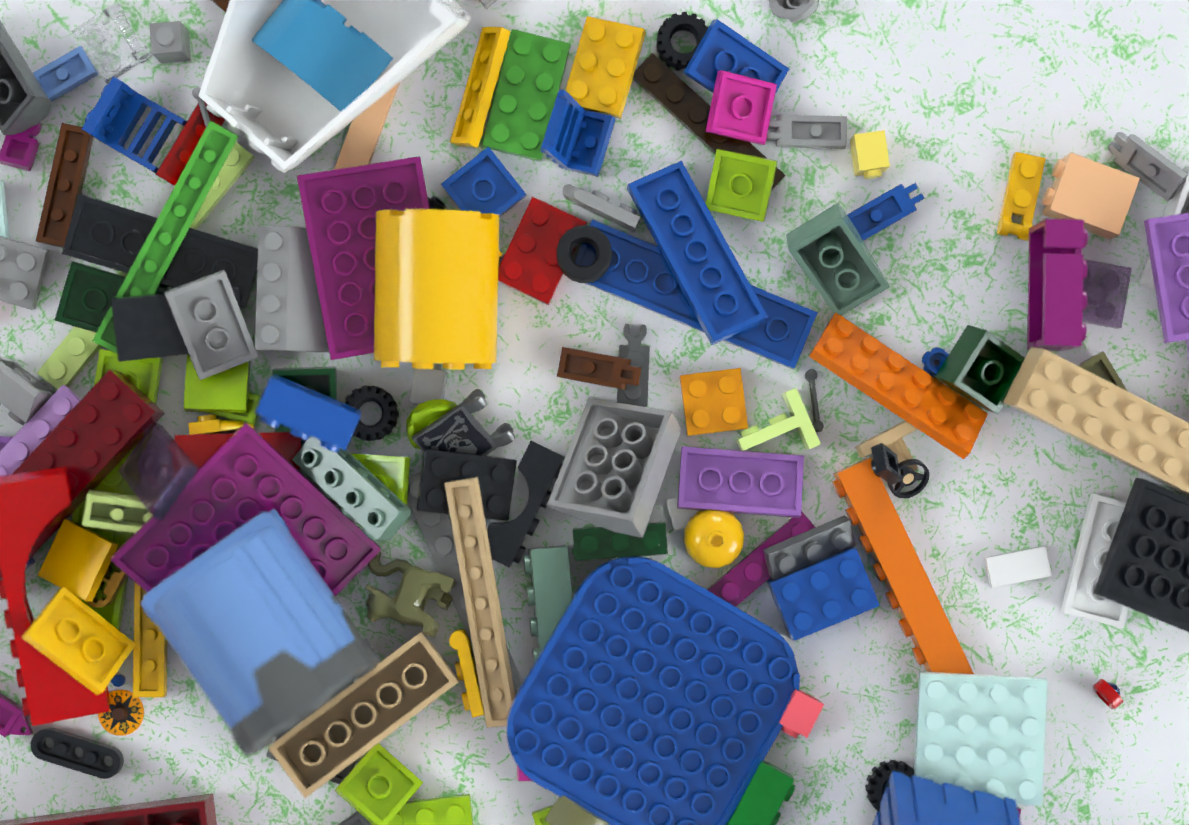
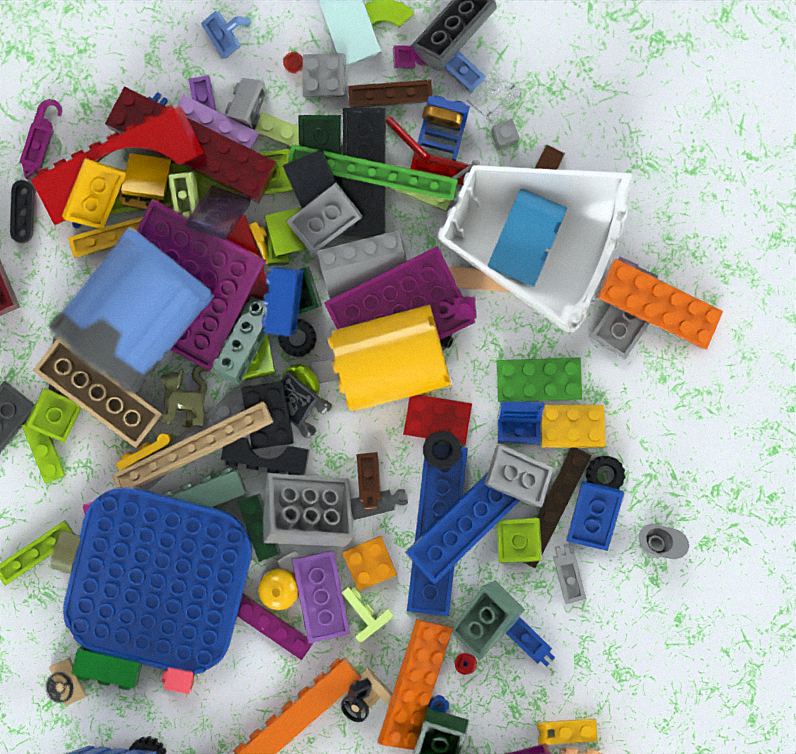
camera: 75 degrees right, 0 degrees up
piece [98,690,144,736] -> none
blue plate [441,147,527,217] -> none
yellow plate [450,27,511,148] -> none
light grey hinge [563,184,640,232] -> none
dark pink tile [706,70,777,145] -> none
dark grey plate [763,515,856,580] -> none
blue brick [766,547,880,641] -> none
dark grey hinge [805,369,824,432] -> none
light yellow brick [850,130,890,179] -> none
none -> red bar [386,117,430,162]
none -> pearl gold beam [422,105,463,128]
none -> magenta plate [439,296,477,320]
none -> red tile [455,653,477,675]
none -> light grey plate [484,444,553,508]

